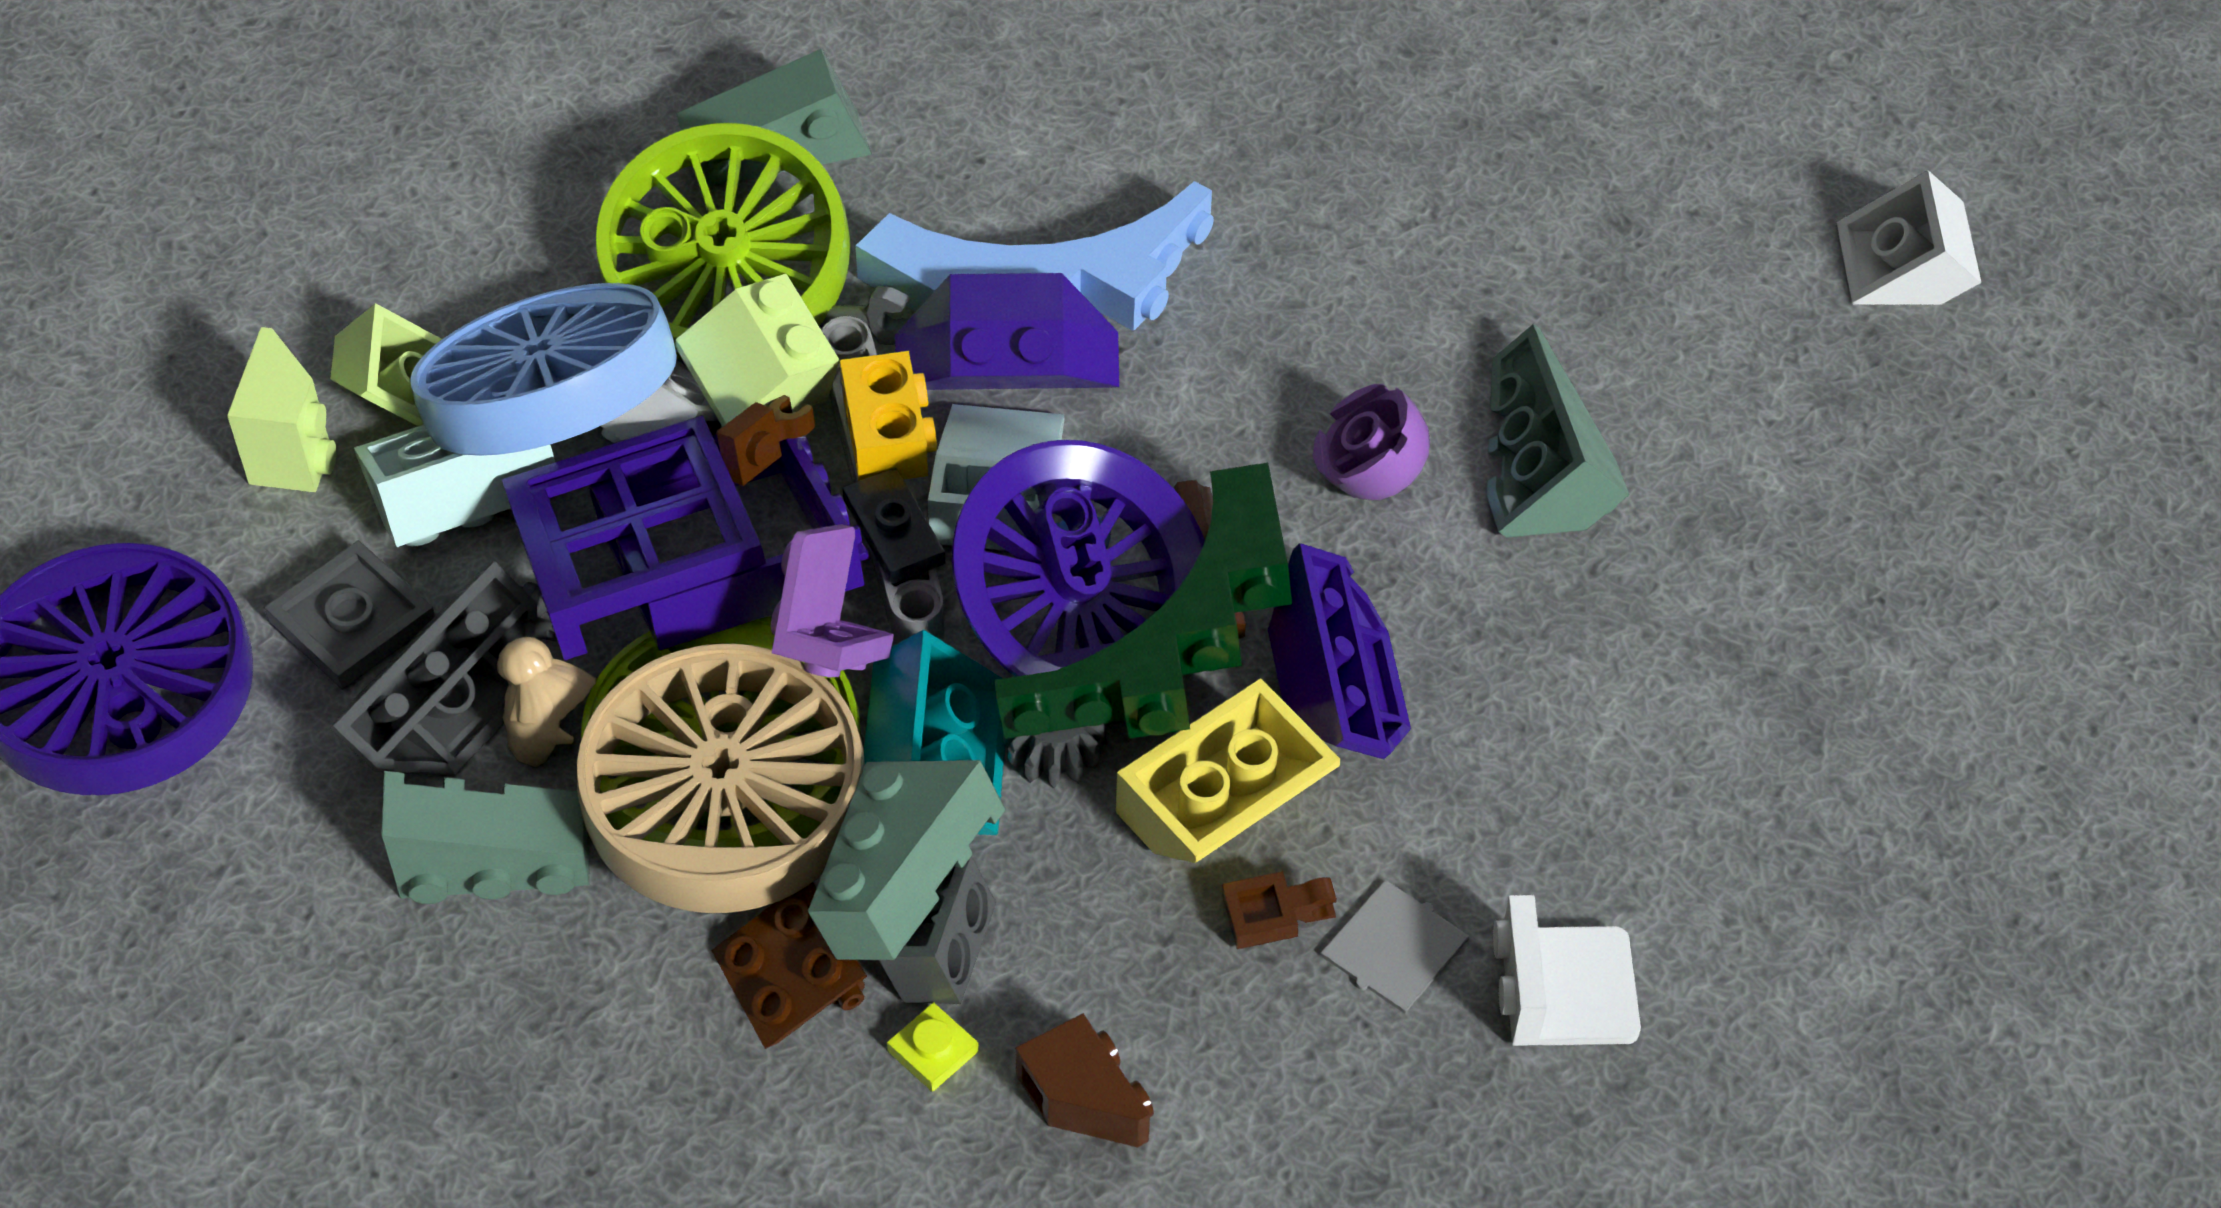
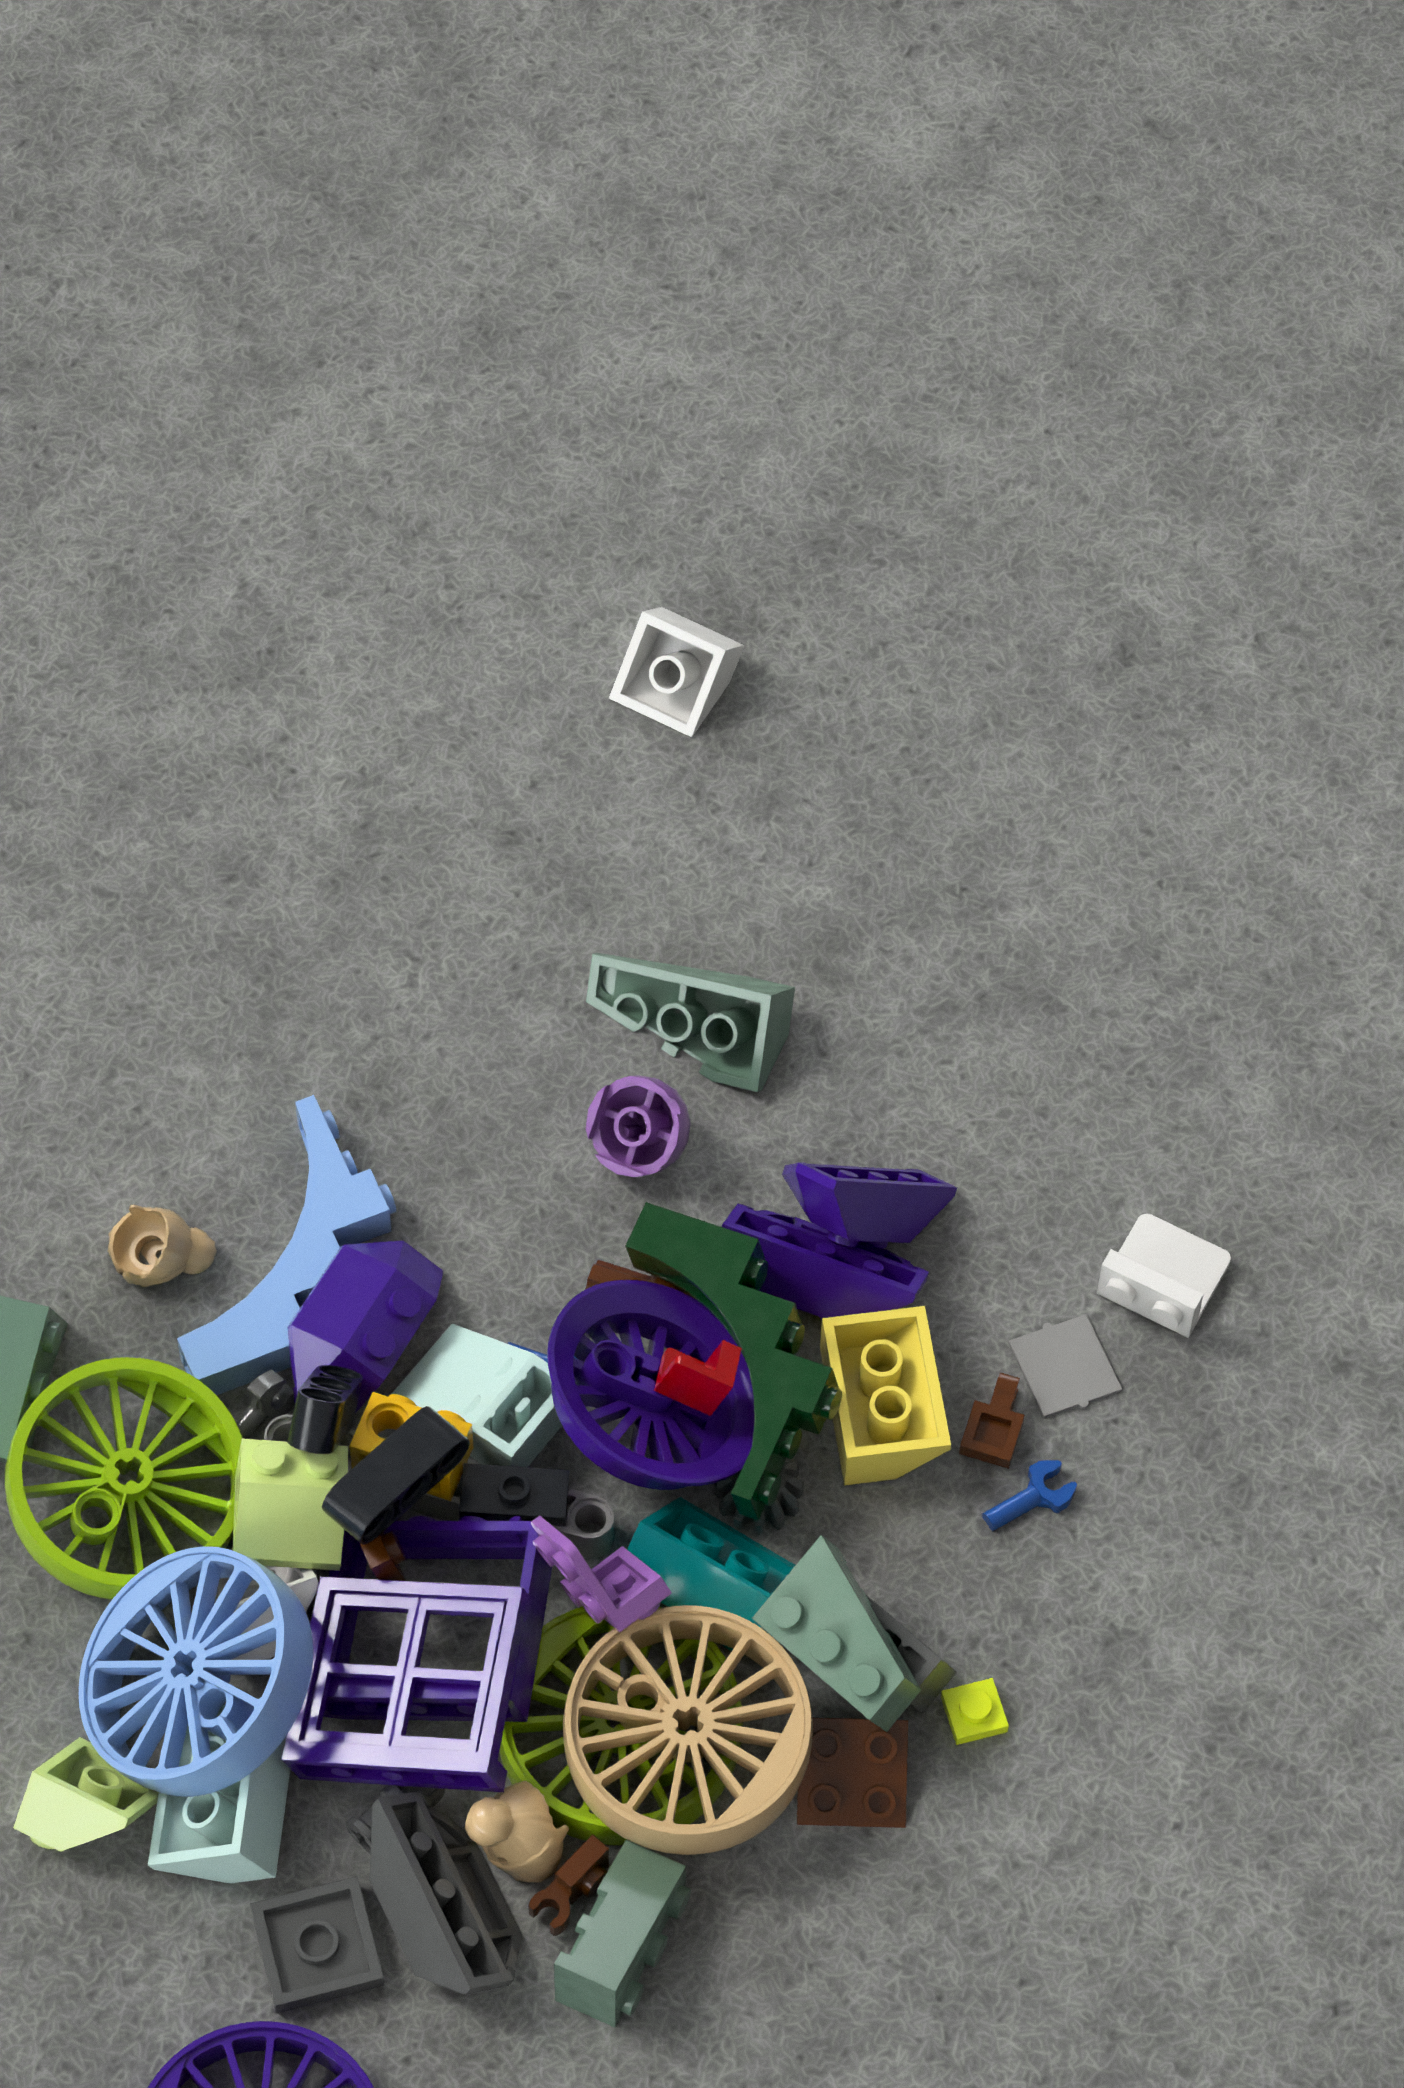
camera: 60 degrees left, 5 degrees up
yellowish green slope [227,327,336,492] -> none
reddish brown slope [1016,1013,1154,1147] -> none
none -> tan piece [108,1205,217,1287]
none -> black beam [287,1365,363,1454]
none -> black beam [322,1406,470,1545]
none -> reddish brown plate [528,1835,609,1936]
none -> red panel [654,1340,742,1416]
none -> dark purple wedge [782,1162,958,1248]
none -> blue bar [982,1460,1077,1532]

